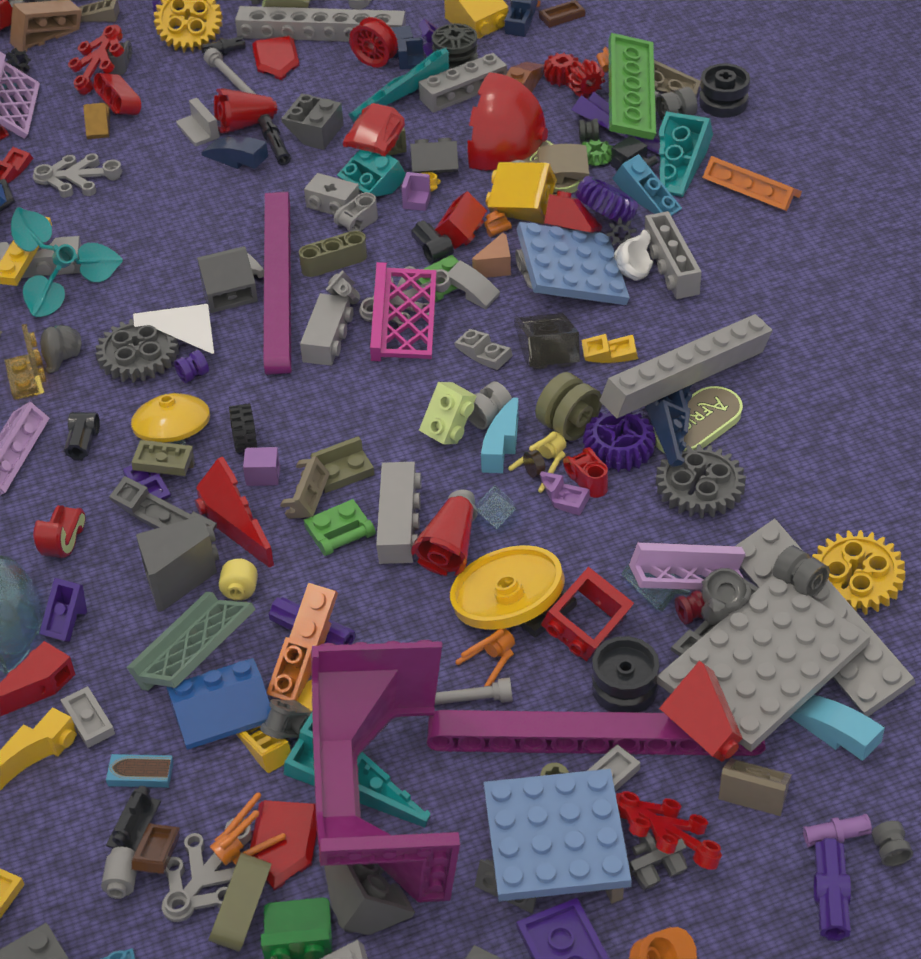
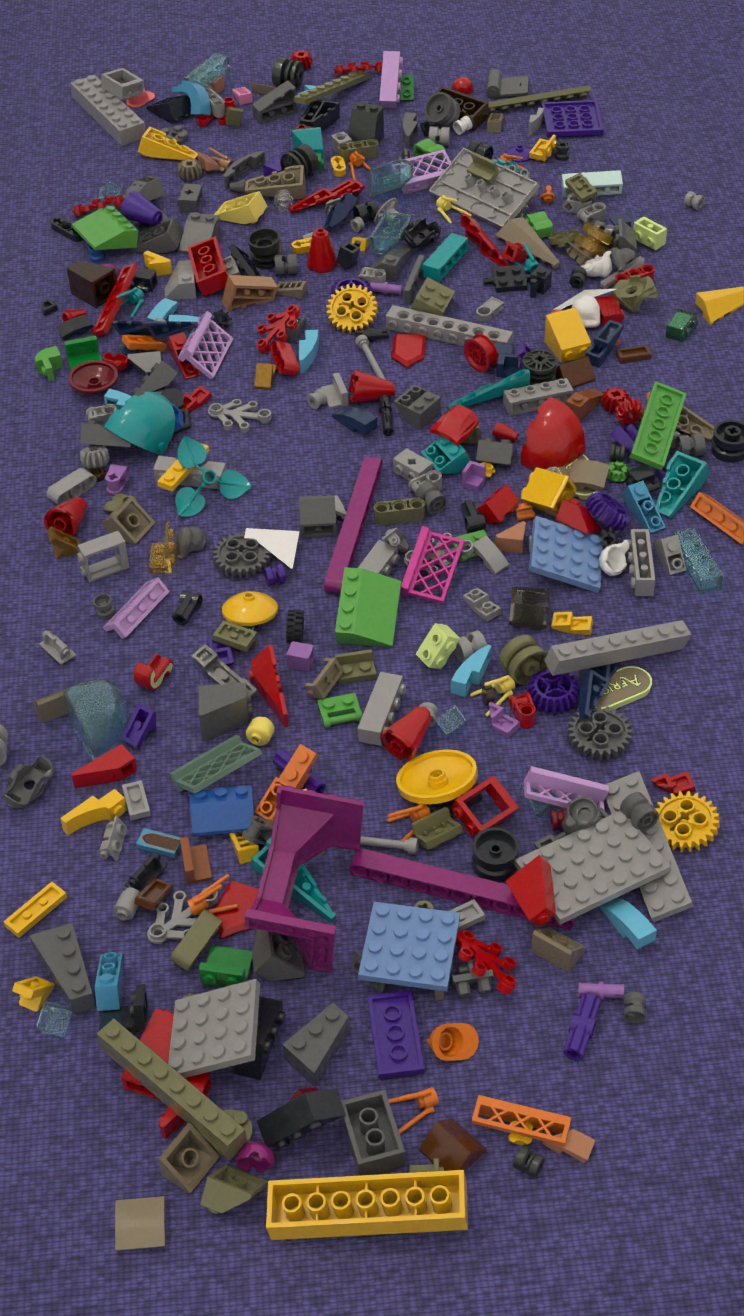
camera: 15 degrees right, 0 degrees up
none -> light grey hinge [99,816,127,861]
none -> dark orange panel [180,837,212,884]
none -> medium azure slope [299,330,319,373]
none -> light grey wheel [307,388,328,409]
none -> bright green slope [335,567,401,648]
none -> olive bracket [411,807,463,850]
none -> dark grey wheel [415,482,447,515]
none -> red cone [492,422,519,442]
none -> reddish brown slope [556,356,595,388]
none -> red slope [651,771,696,796]
none -> light grey slope [653,535,687,575]
none -> clear light blue brick [673,528,724,594]

